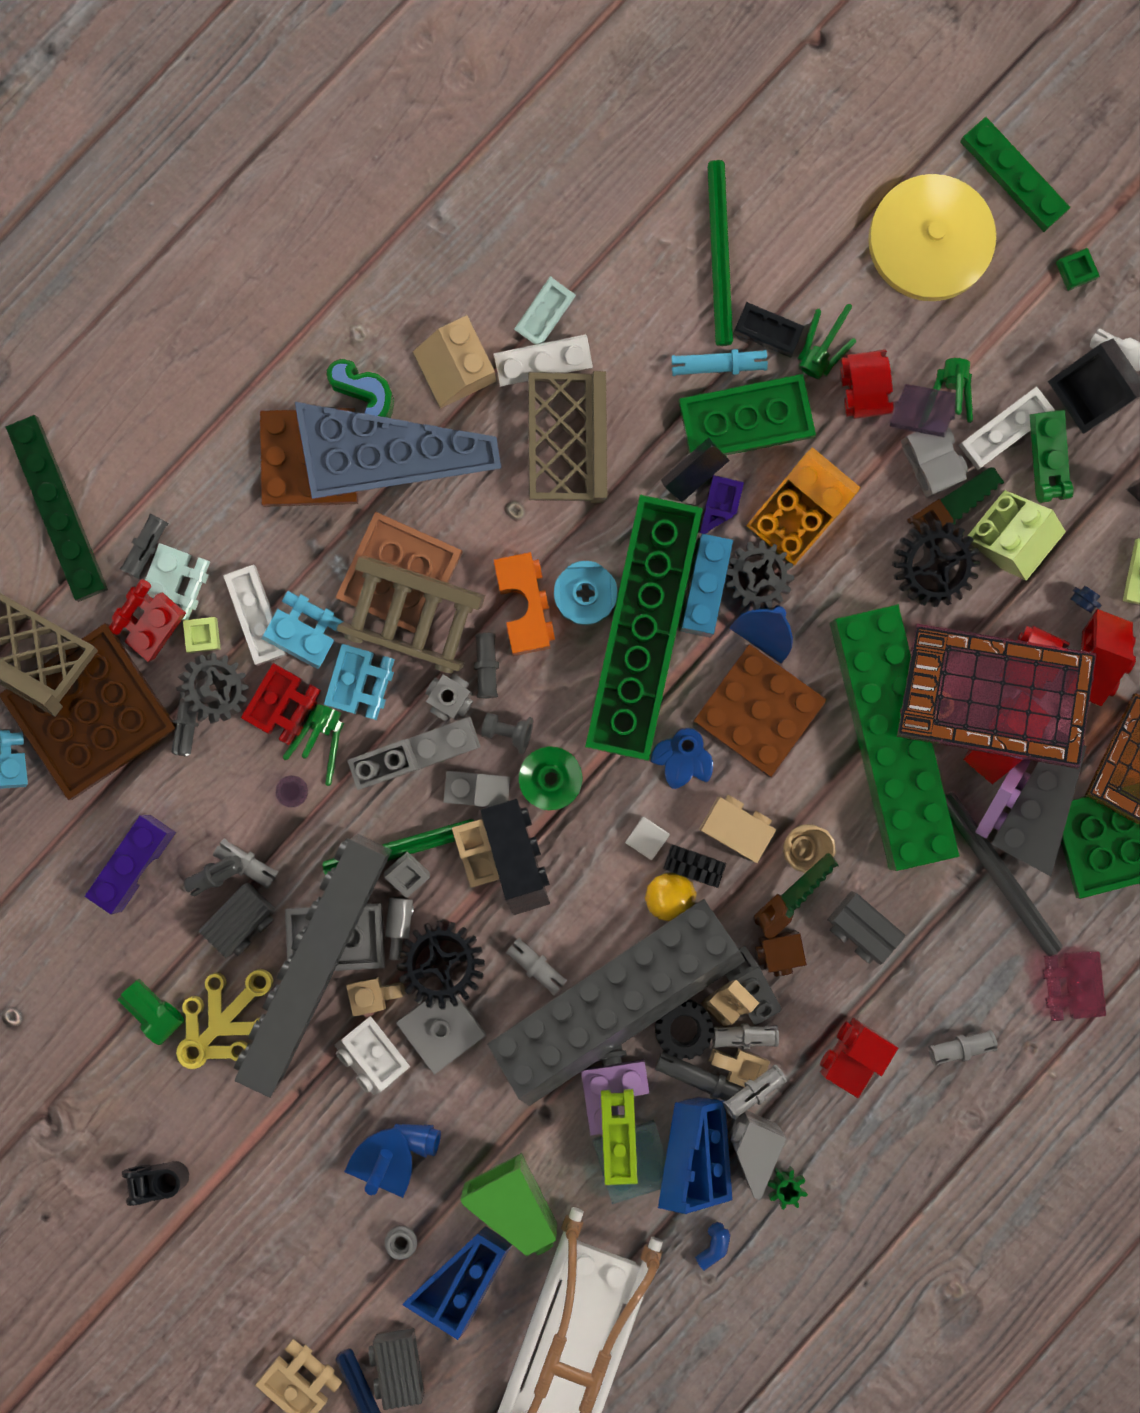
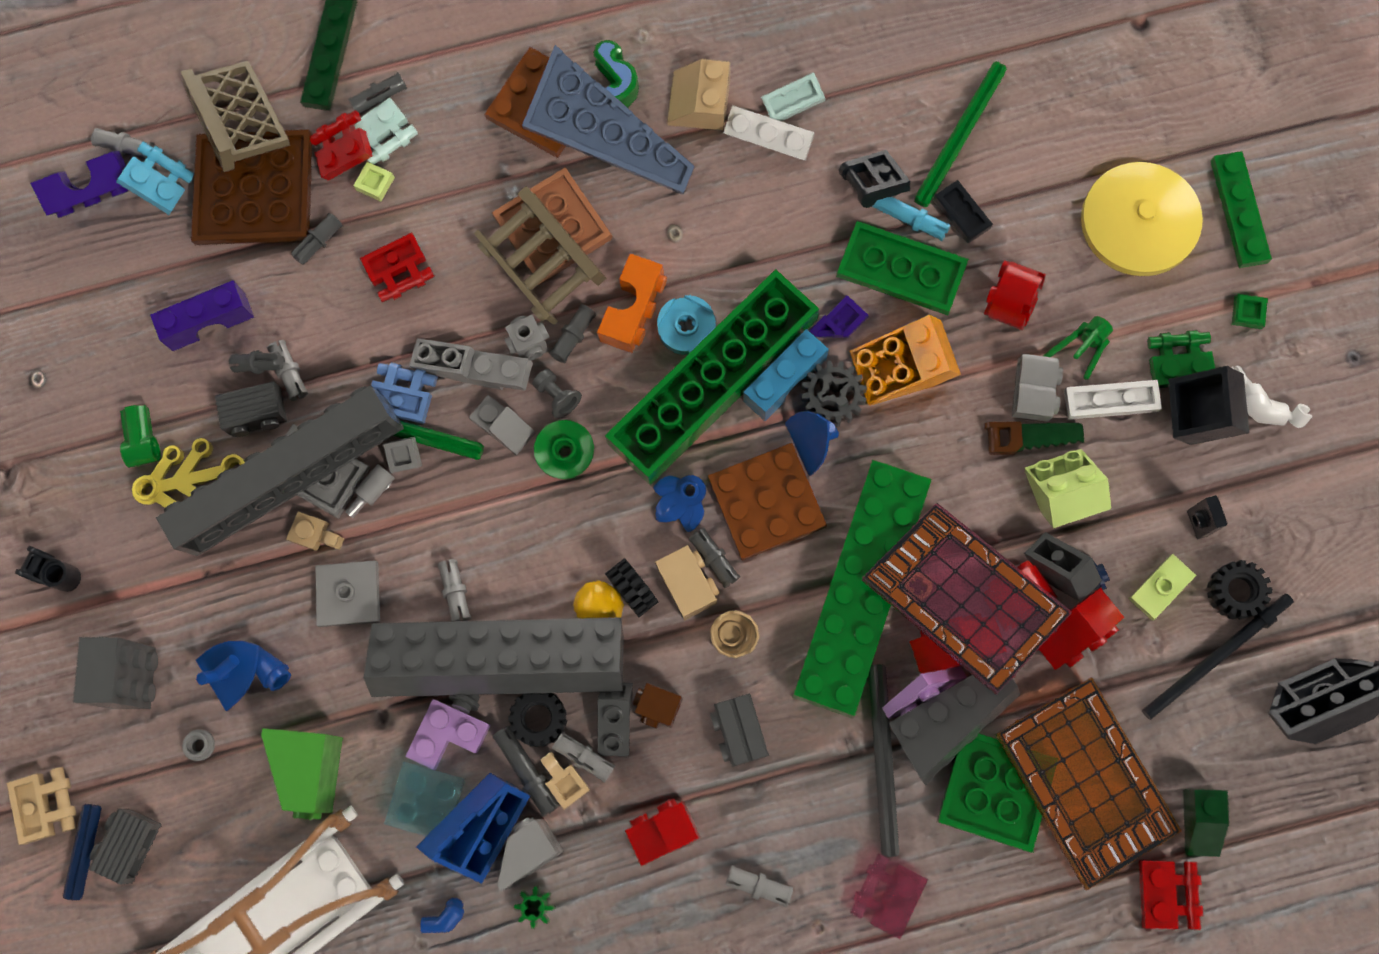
camera: 40 degrees right, 10 degrees down
dark grey gear [176,653,249,724] -> none
white plate [223,565,287,666] -> none
medium azure plate [261,591,344,669] -> none
clear purple plate [276,776,308,807] -> none
green plant [283,704,344,786] -> none
medium azure plate [324,644,395,720] -> none
white bracket [334,1016,410,1095] -> none
black gear [397,921,485,1010] -> none
blue wedge [402,1226,512,1340] -> none
tan slope [452,819,499,888] -> none
black wedge [480,799,550,915] -> none
dark tan fence [528,371,607,503] -> none
lime plate [601,1089,638,1185] -> none
white slope [625,816,670,860] -> none
black slope [661,437,730,502] -> none
tan slope [700,980,759,1026] -> none
light grey pin [723,1065,787,1120] -> none
piece [753,853,839,939] -> none
green plant [797,304,856,380] -> none
clear purple piece [890,384,956,437] -> none
black gear [892,520,981,607] -> none
green plate [1029,410,1074,503] -> none
none -> dark grey brick [73,637,158,709]
none -> medium blue plate [371,363,437,424]
none -> dark grey pin [689,528,741,588]
none -> black plate [839,150,910,208]
none -> dark grey brick [1024,532,1102,603]
none -> green plate [1147,330,1215,388]

